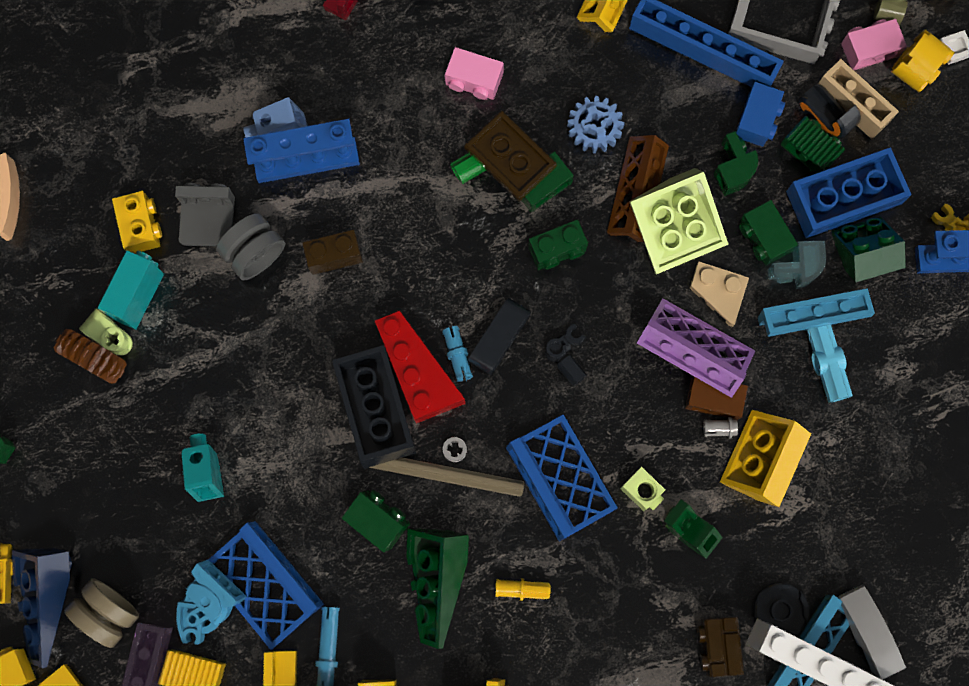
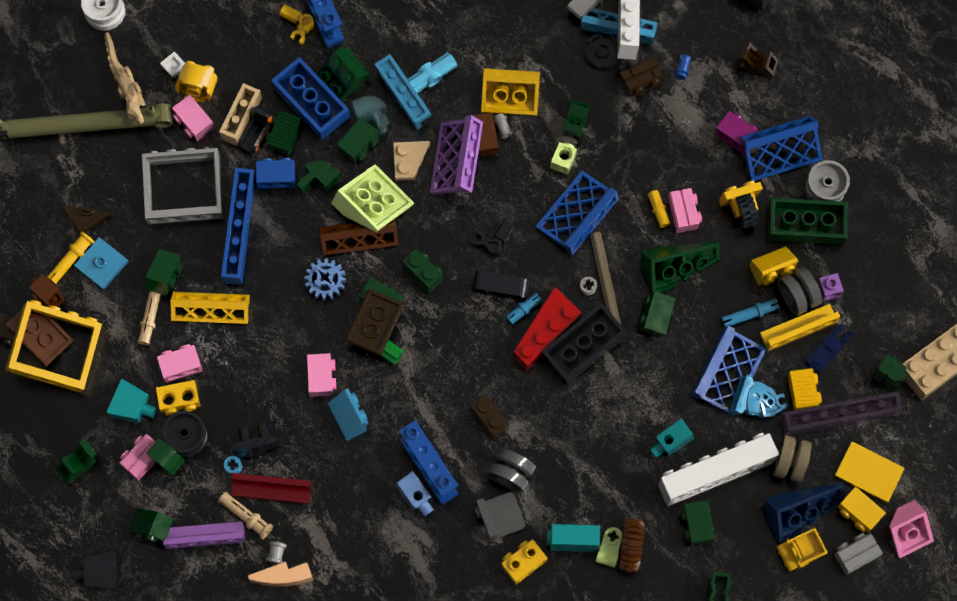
camera: 115 degrees left, 5 degrees down
none -> dark azure slope [328,388,368,441]
none -> white brick [658,433,779,507]
none -> bright pink brick [668,188,702,233]
none -> dark green brick [680,500,715,546]

